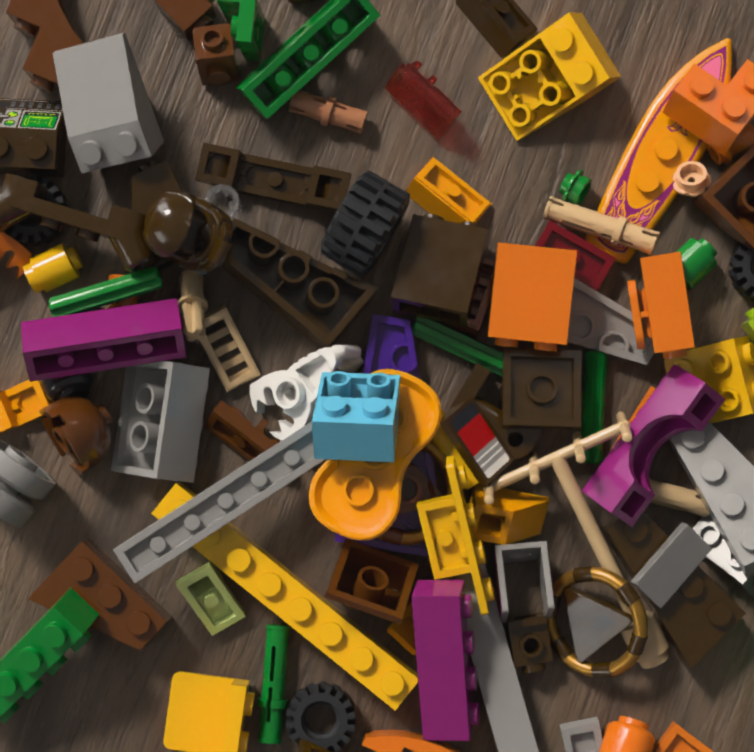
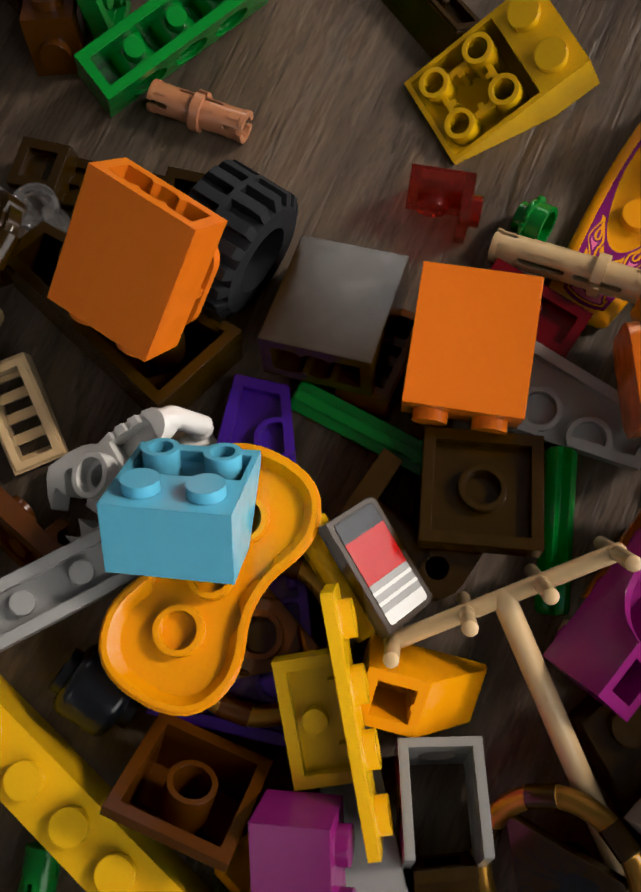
camera: 10 degrees right, 10 degrees down
clear red plate [385,61,462,140] -> none
light orange slope [406,157,492,223] -> none
none -> orange brick [47,157,228,362]
none -> black head [48,644,141,736]
none -> clear red bracket [405,163,484,245]

